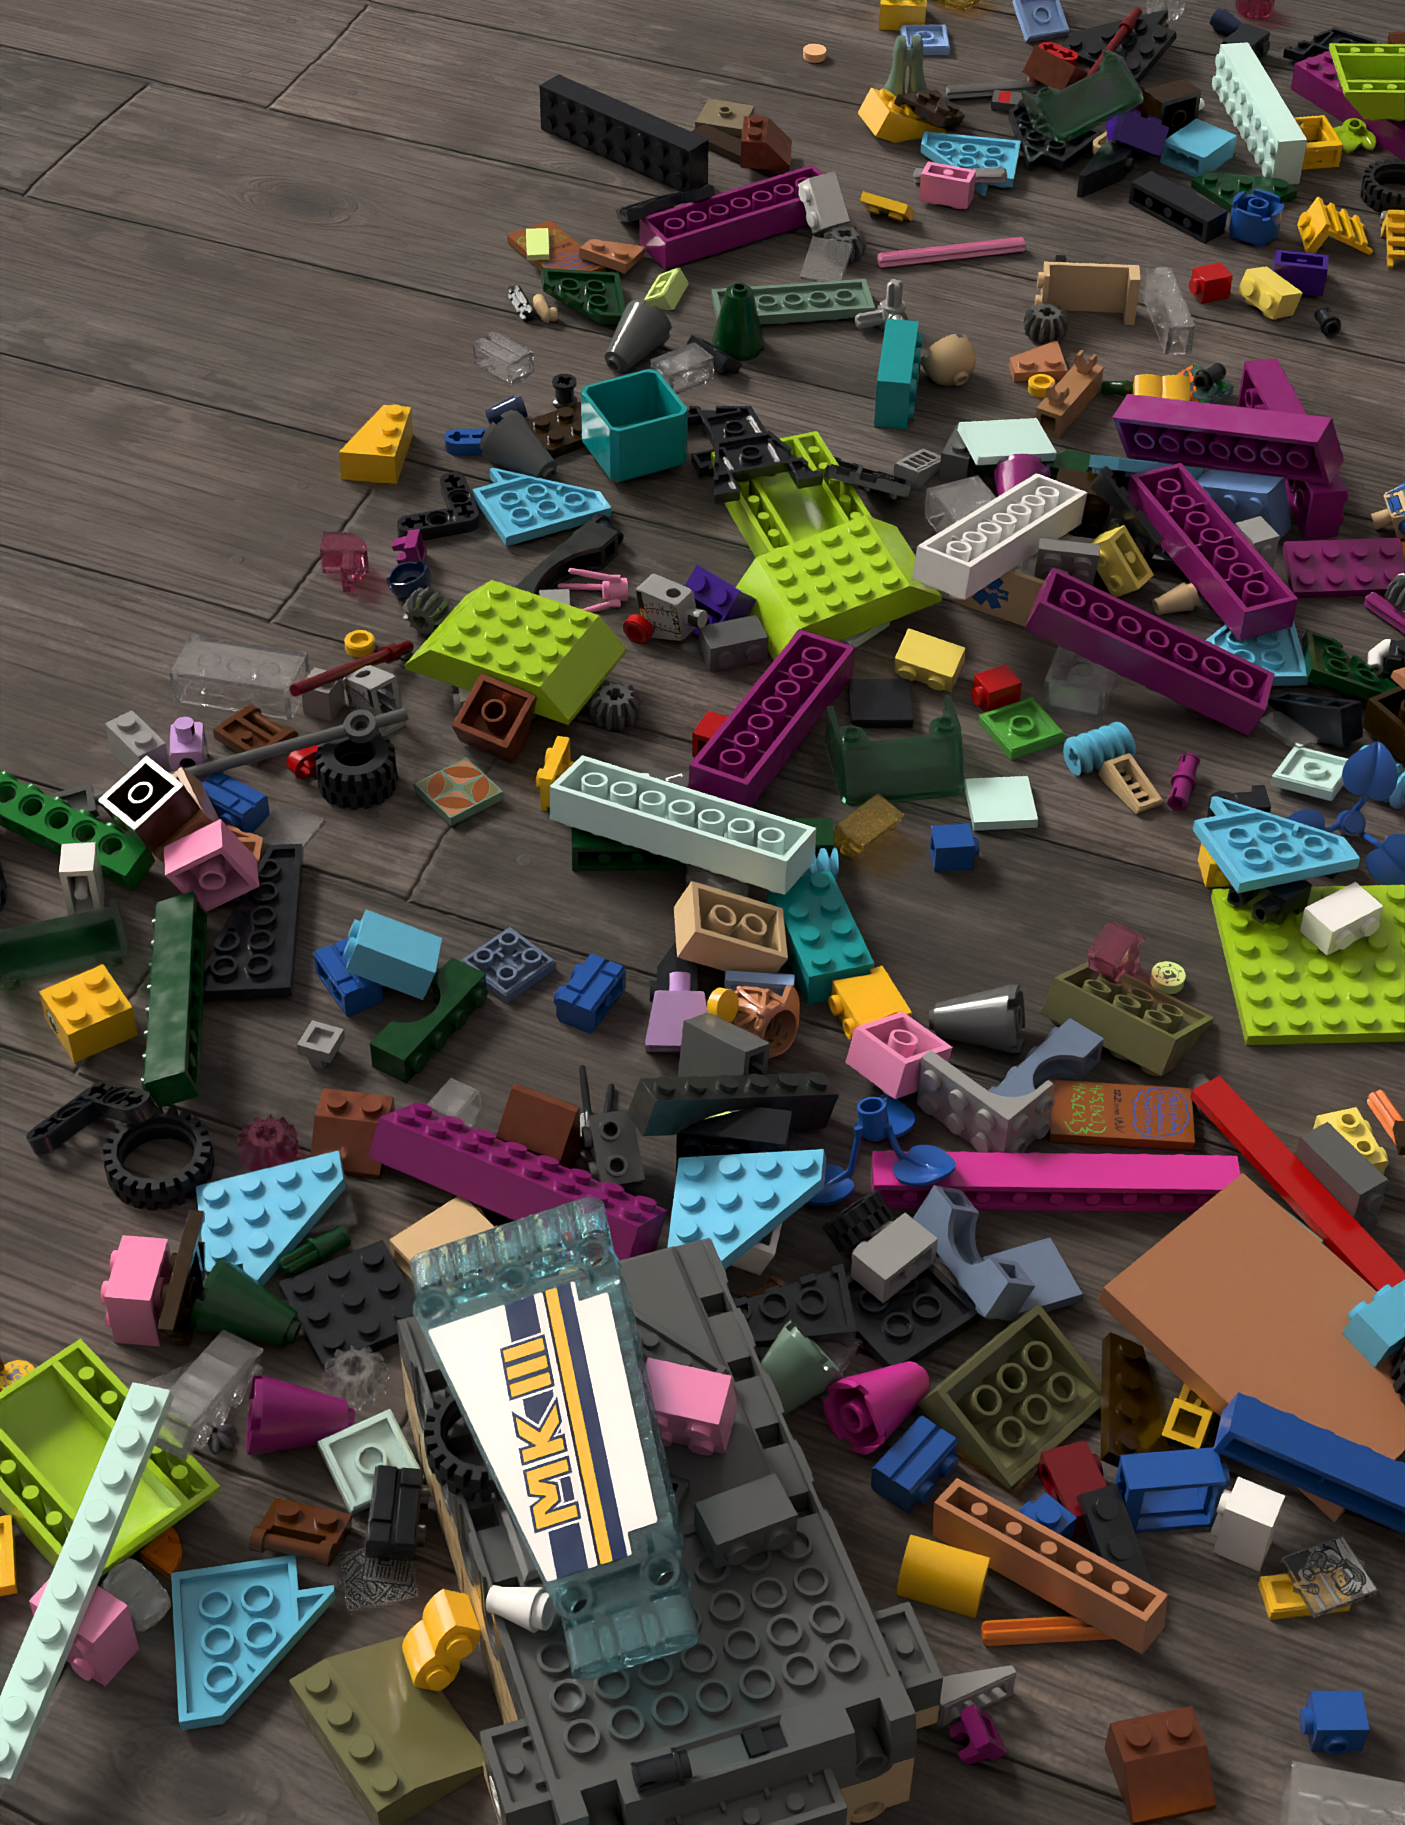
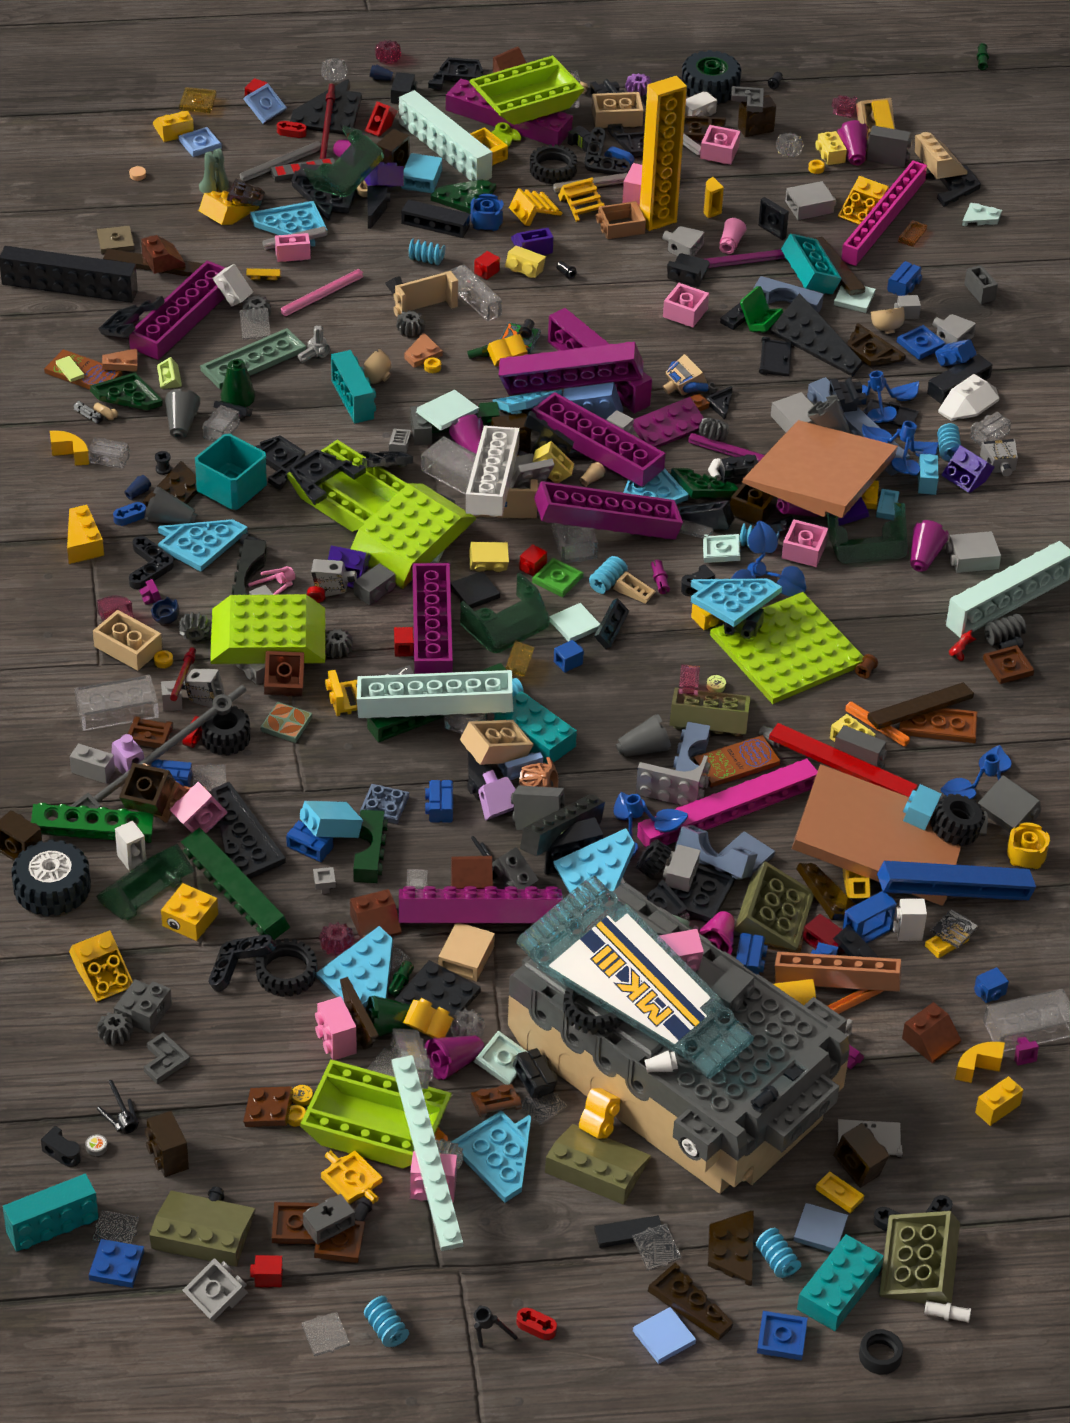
camera: 30 degrees left, 0 degrees up
yellow tile [707,988,739,1023] -> none
yellow hips [828,966,912,1040] -> none
bright pink brick [845,1012,953,1099] -> none
copper slope [1022,45,1087,97] -> none
medium nougat brick [1035,350,1104,439] -> none
white brick [1300,882,1383,955] -> none
none -> yellow brick [50,431,89,466]
none -> tan brick [93,610,162,671]
none -> red slope [365,101,397,137]
none -> yellow brick [403,998,454,1038]
none -> medium azure piece [409,239,446,265]
none -> black plate [594,598,629,649]

